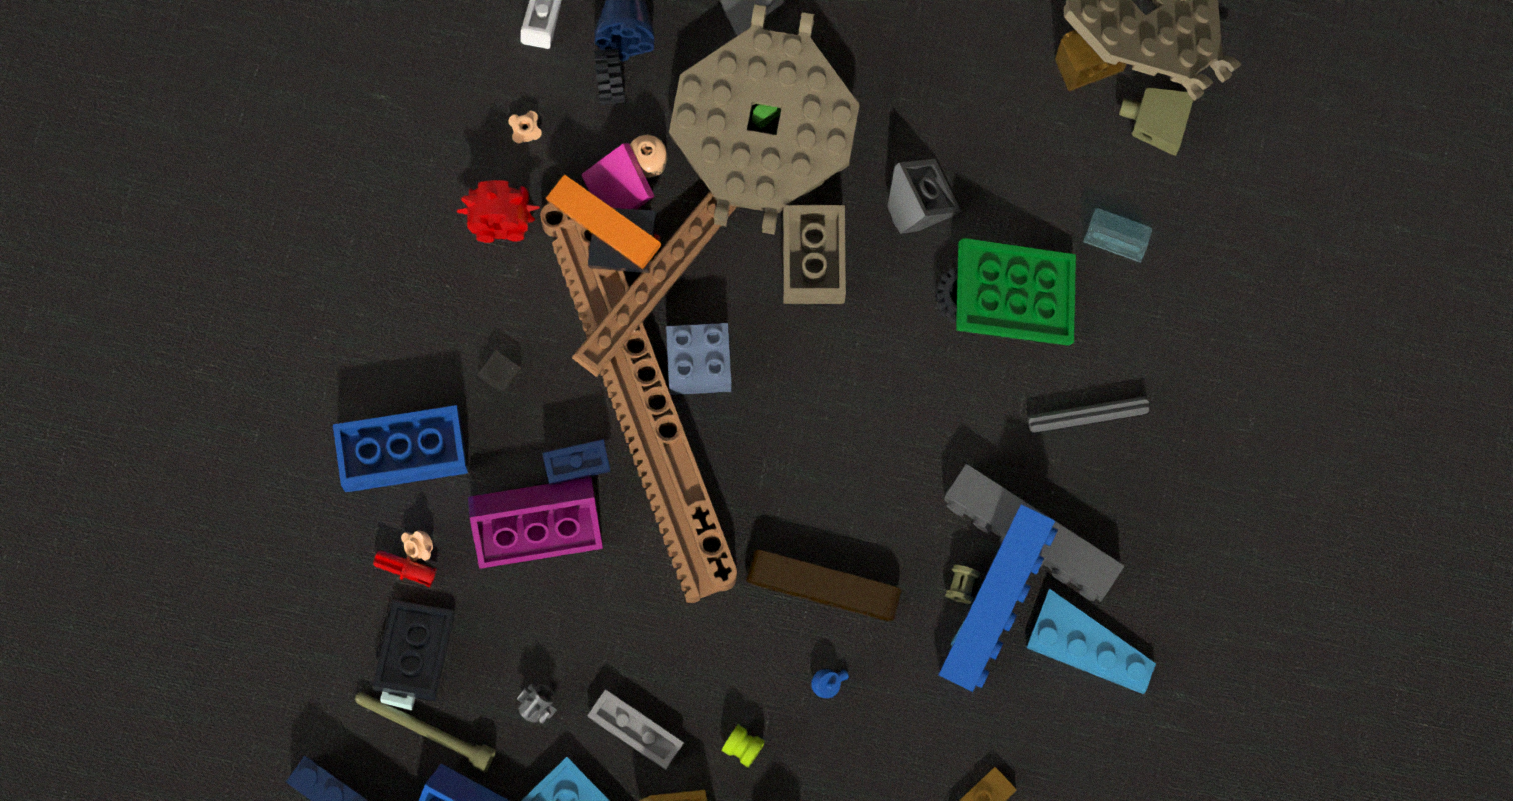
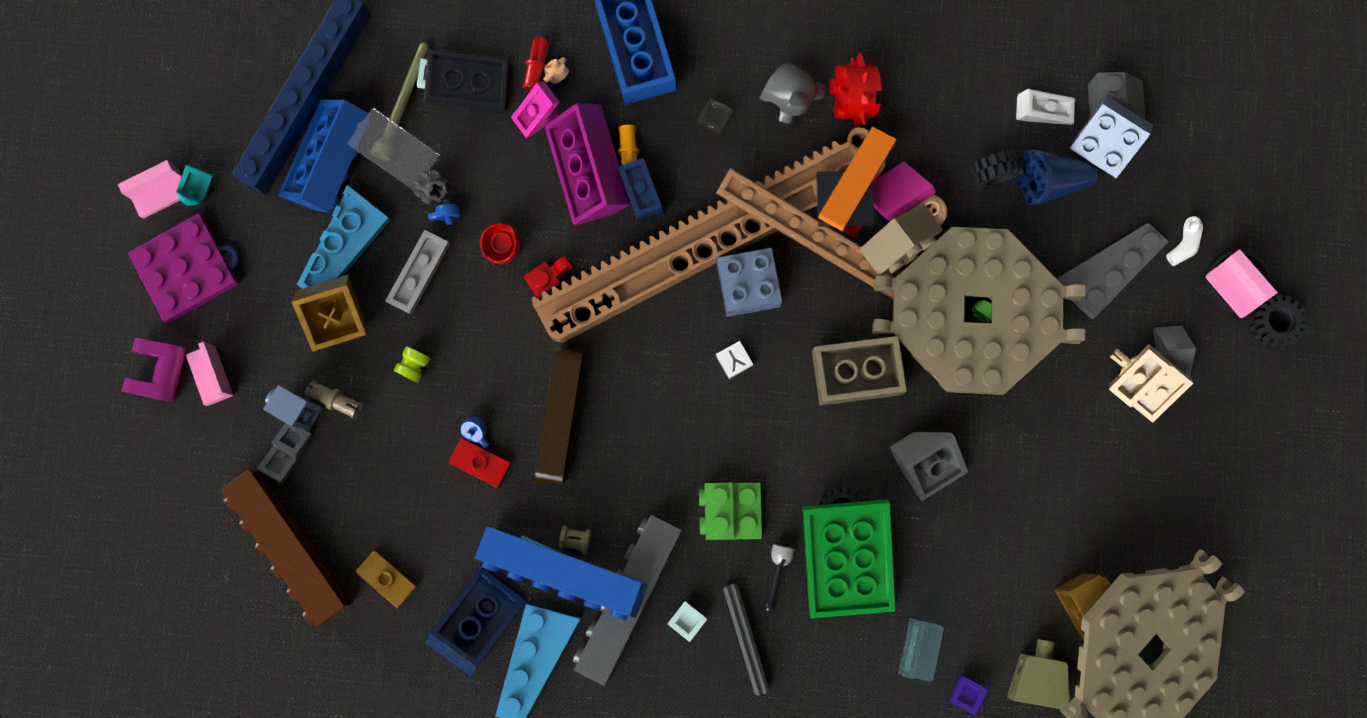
camera: 90 degrees right, 5 degrees up
light nougat plate [509,111,542,143] -> none
none -> clear piece [347,108,440,191]
none -> dark blue slope [425,568,526,676]
none -> blue piece [428,200,461,225]
none -> red plate [448,438,511,488]
none -> red hair [479,222,521,264]
none -> dark pink slope [511,81,560,138]
none -> red plate [523,256,573,300]
none -> light orange axle [618,125,639,166]
none -> light aqua plate [668,601,707,642]
none -> bright green plate [699,483,762,540]
none -> white tile [716,341,753,379]
none -> dark grey piece [759,62,828,124]
none -> hinge [764,544,795,613]
none -> dark tan brick [859,204,943,275]
none -> dark purple plate [948,675,988,715]

